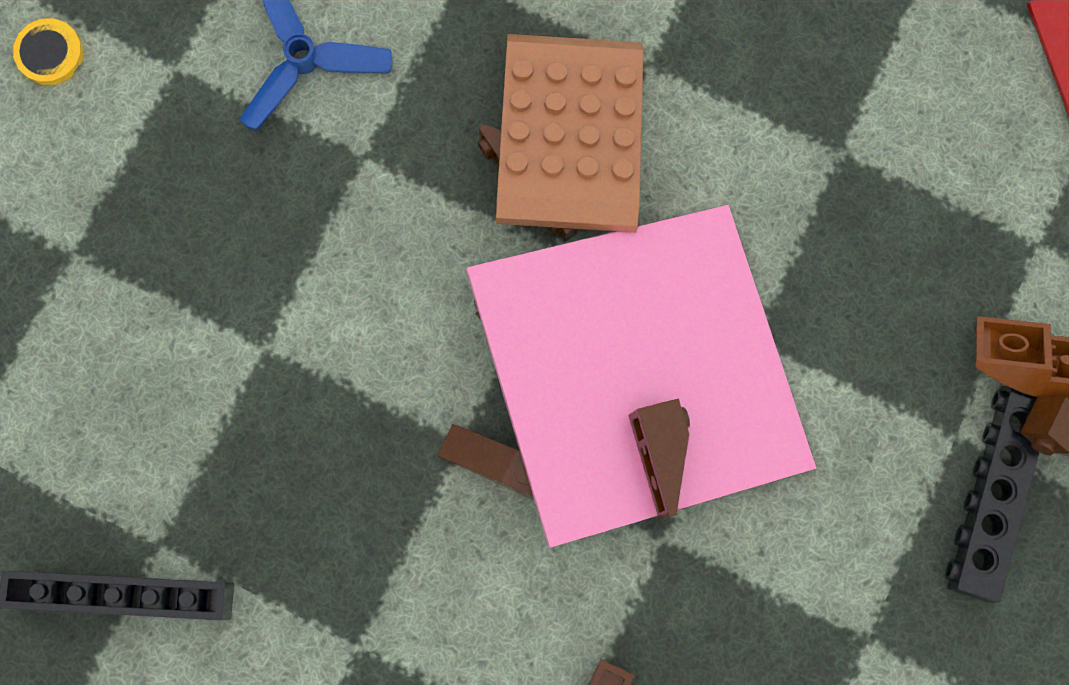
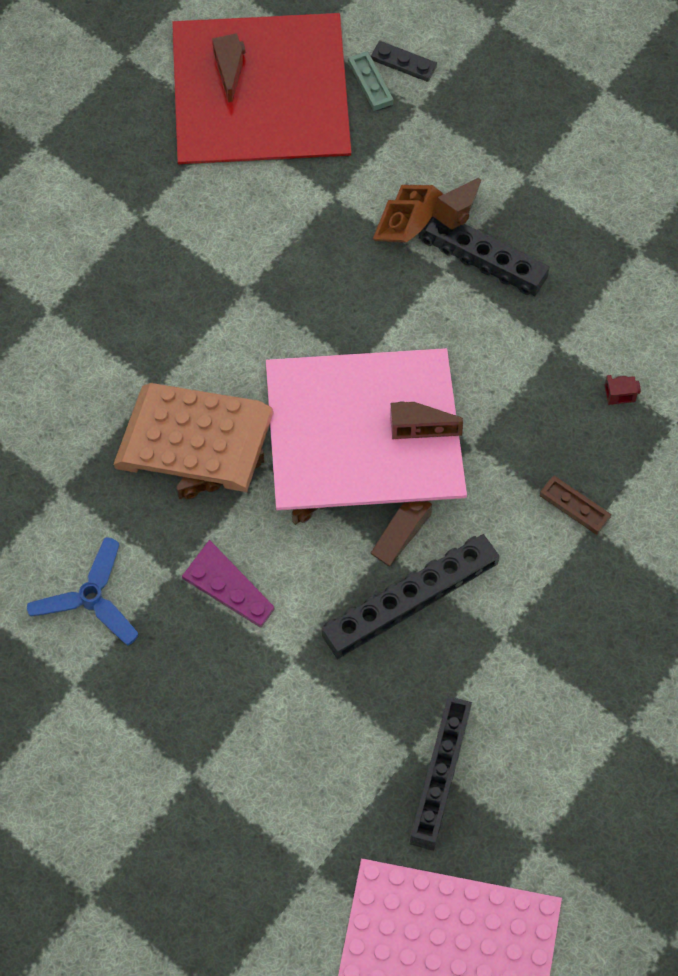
camera: 75 degrees left, 15 degrees down
tile [13,18,83,85] -> none
none -> magenta wing [182,540,275,628]
none -> black brick [322,534,500,660]

